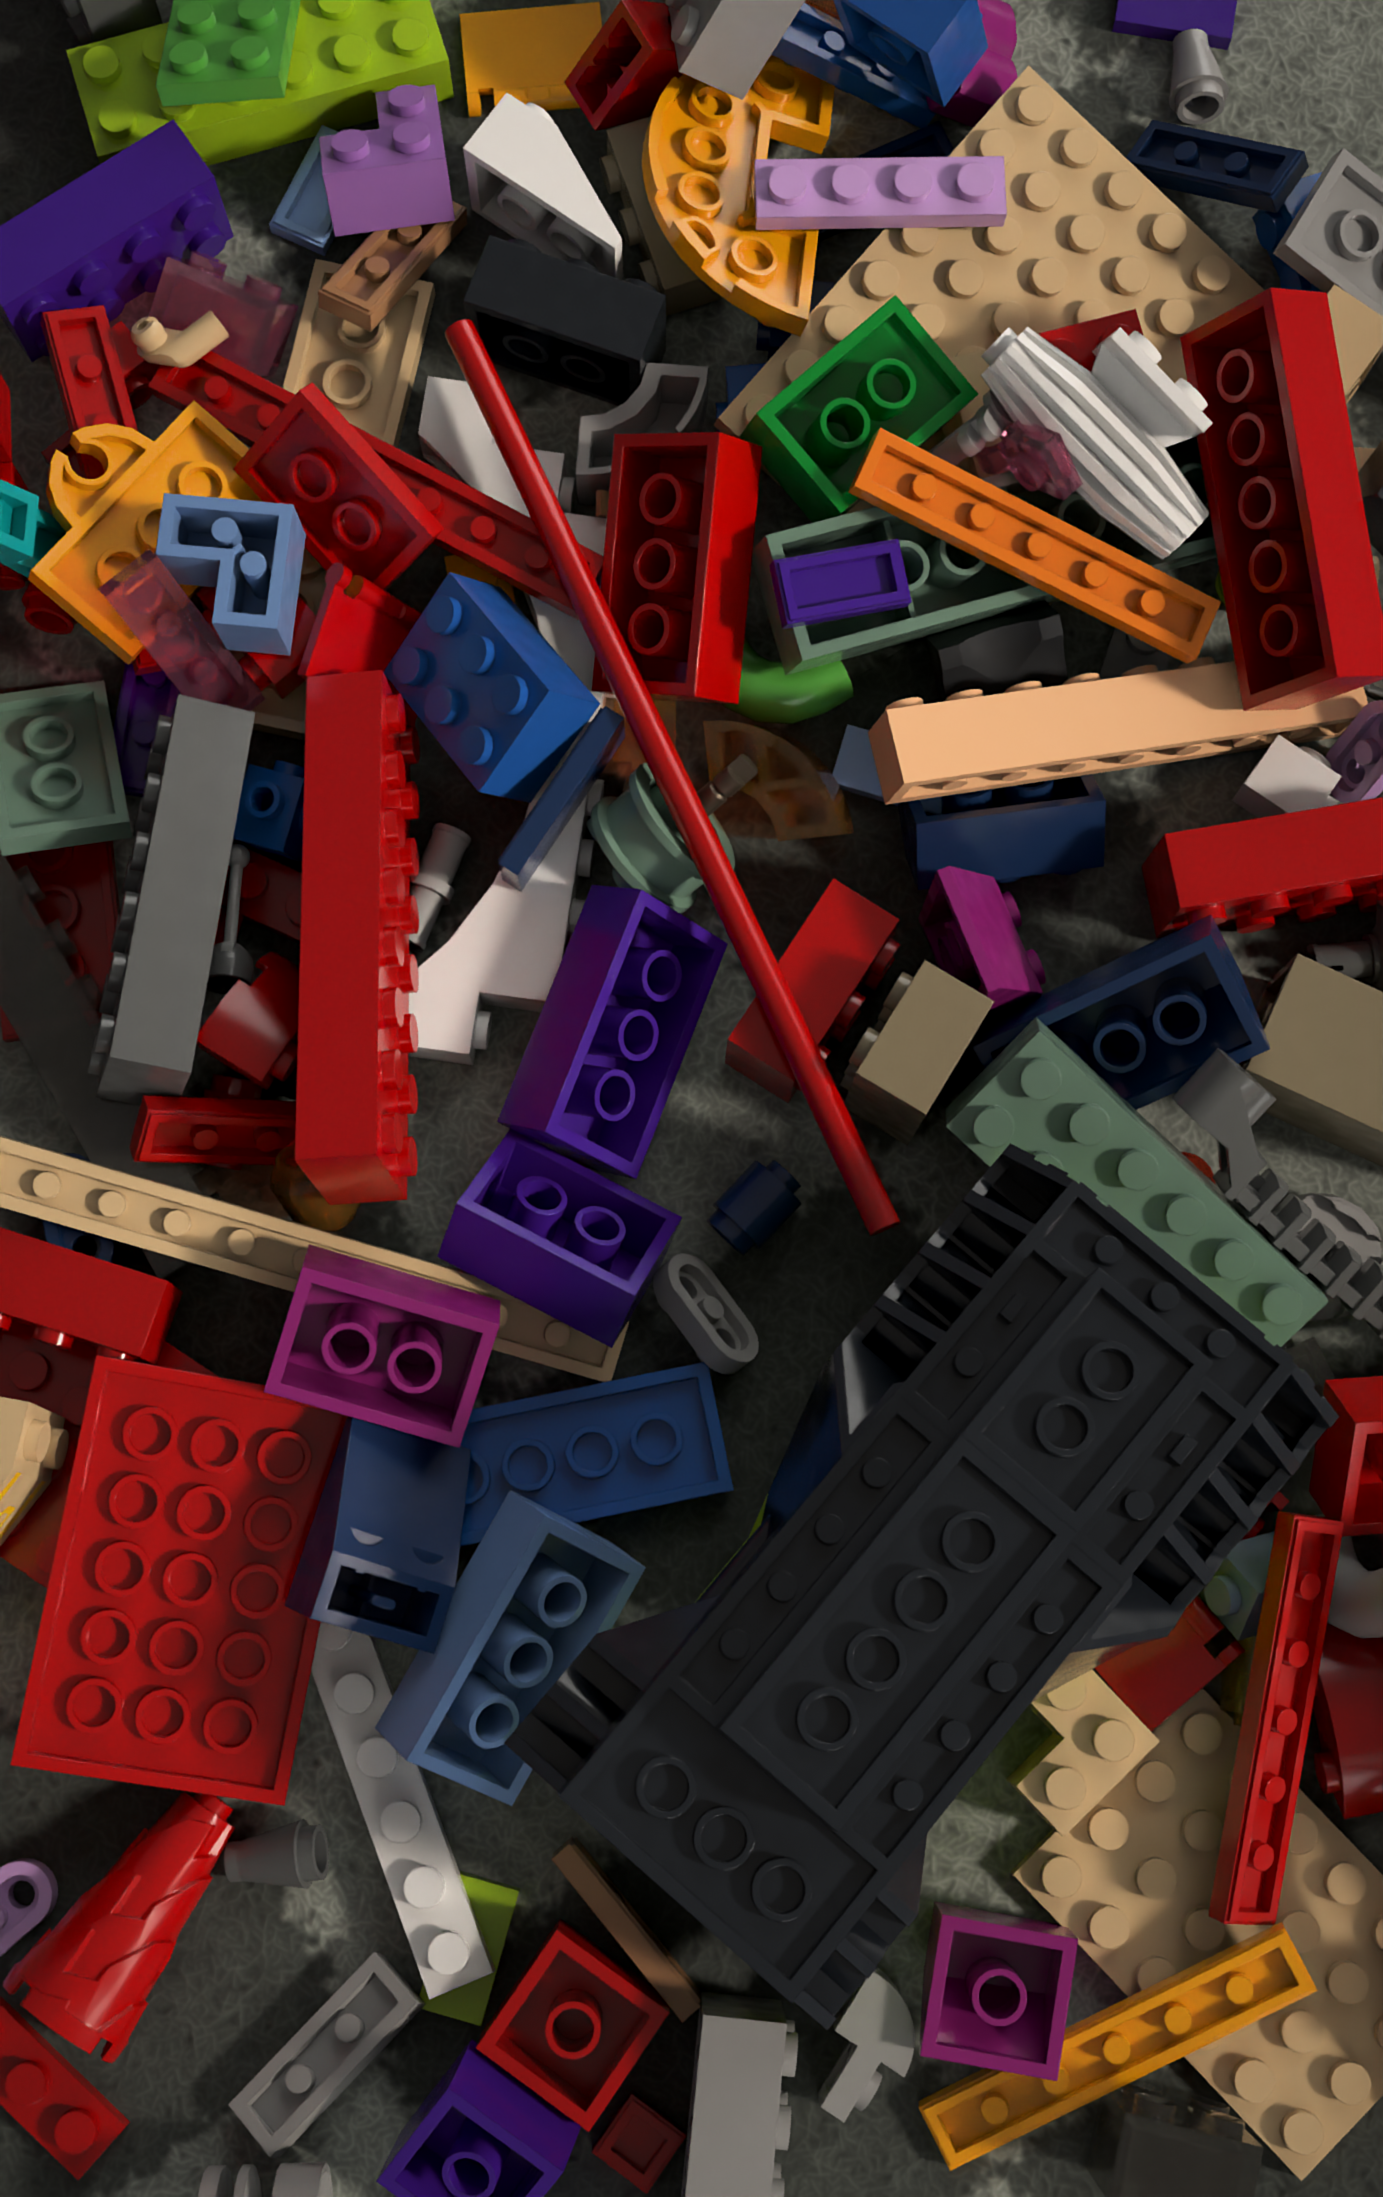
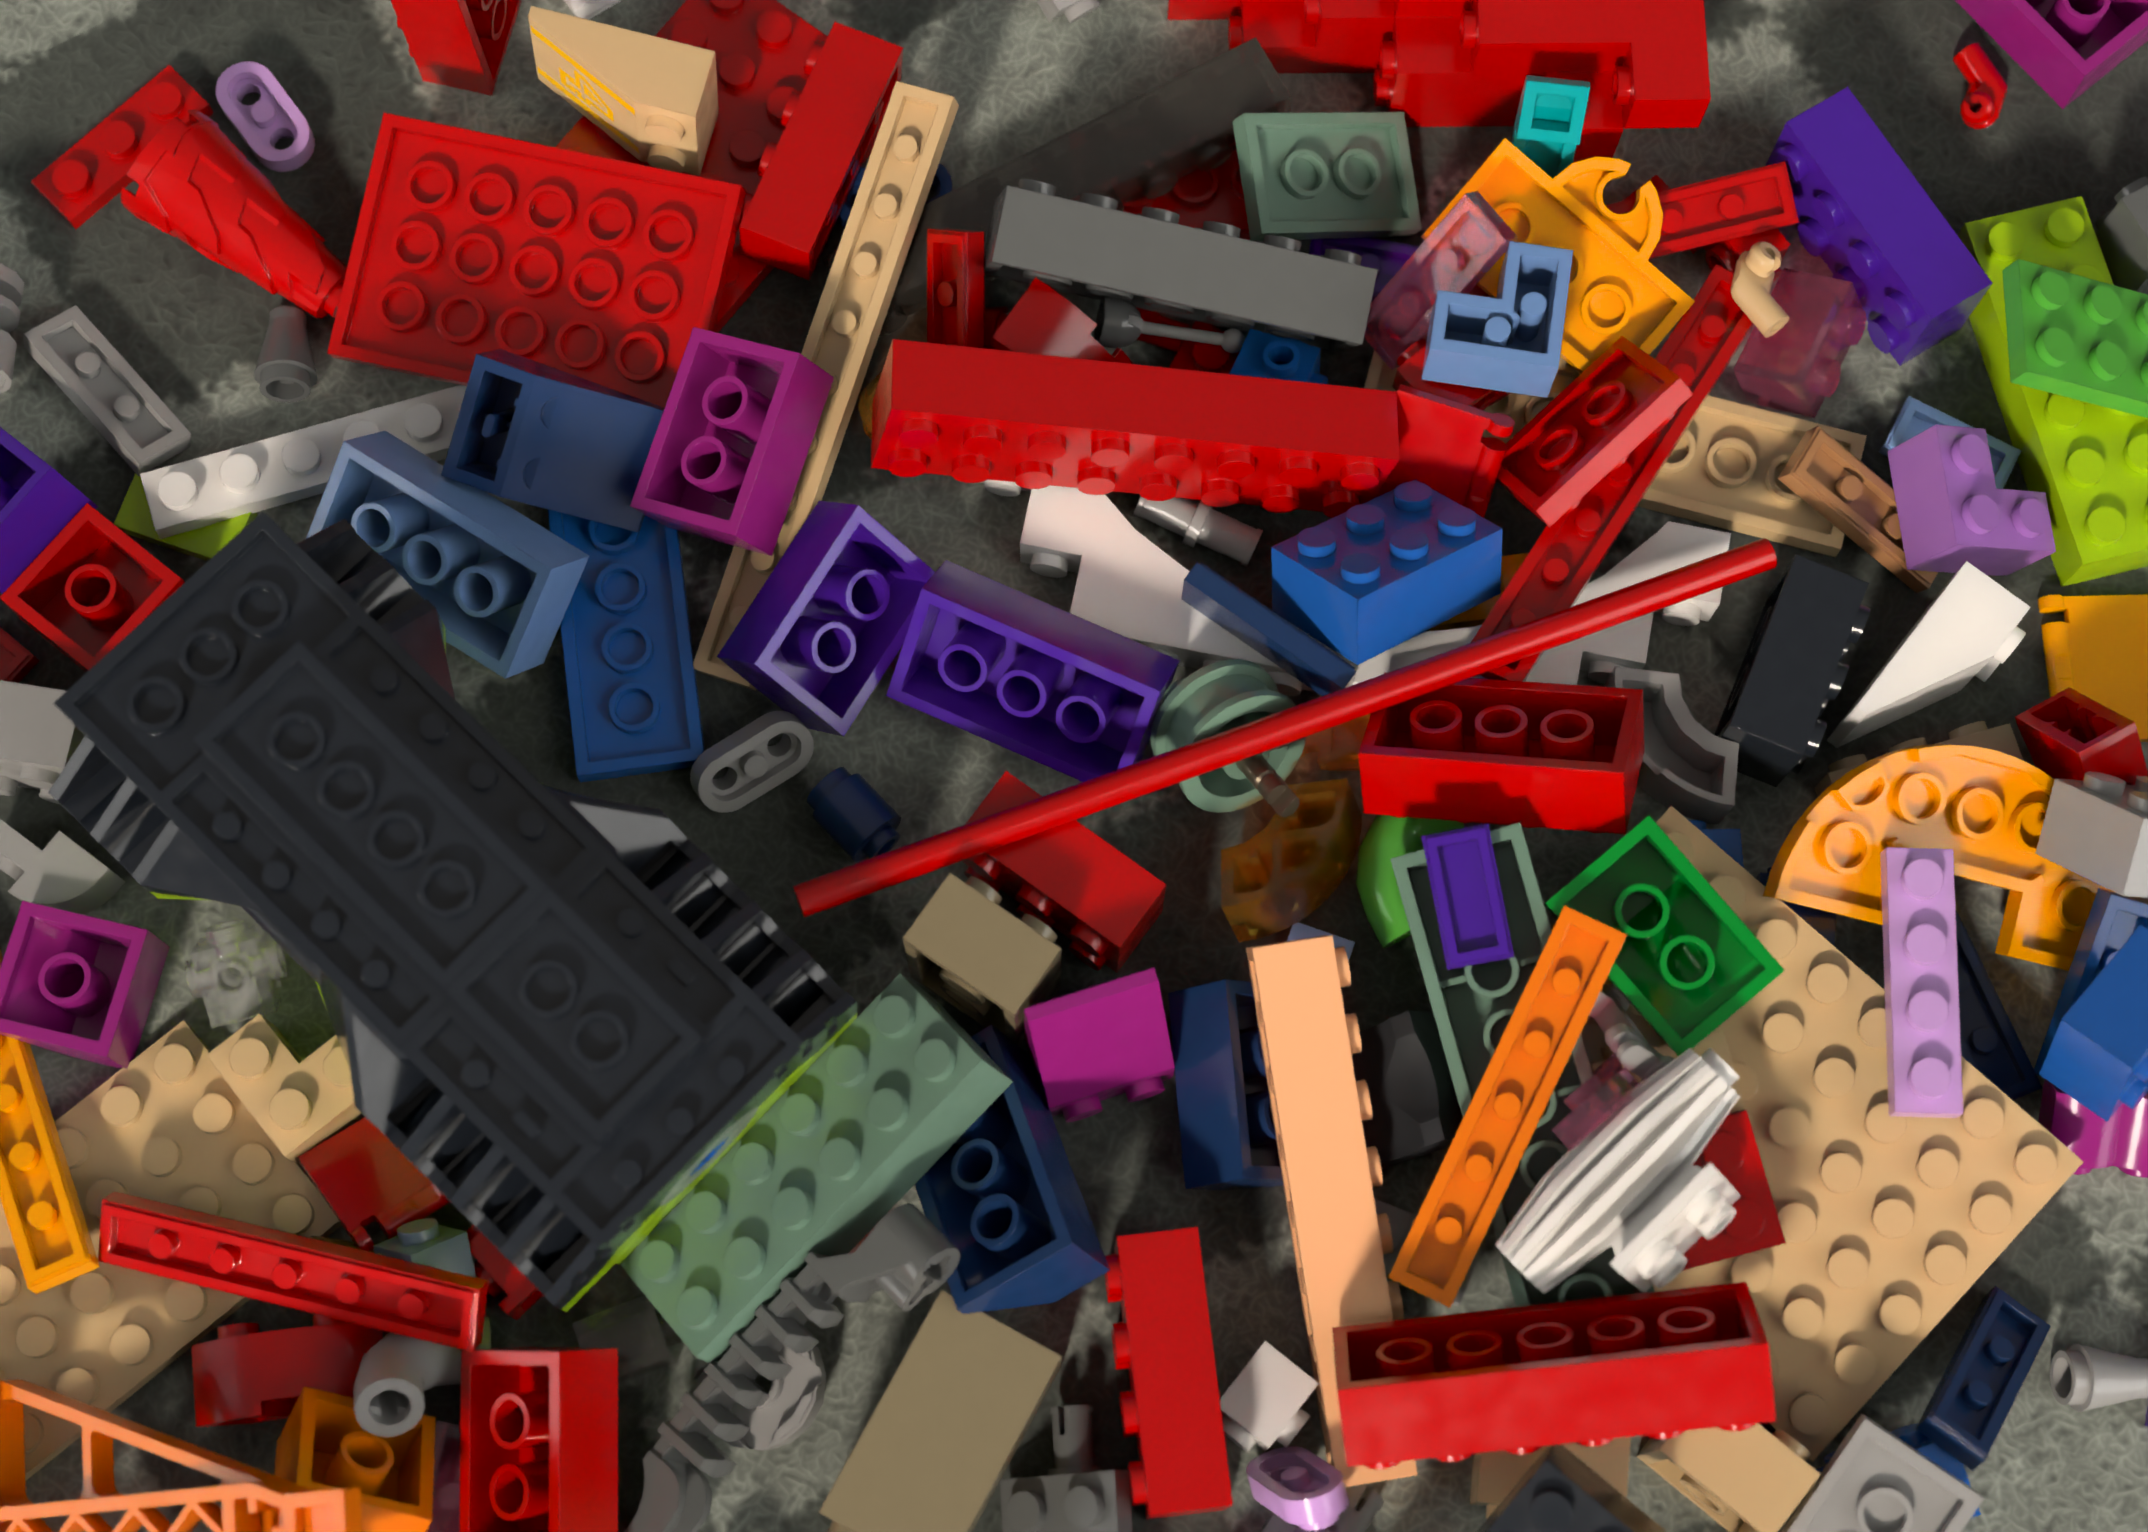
camera: 95 degrees right, 5 degrees down
none -> clear brick [185,919,287,1028]

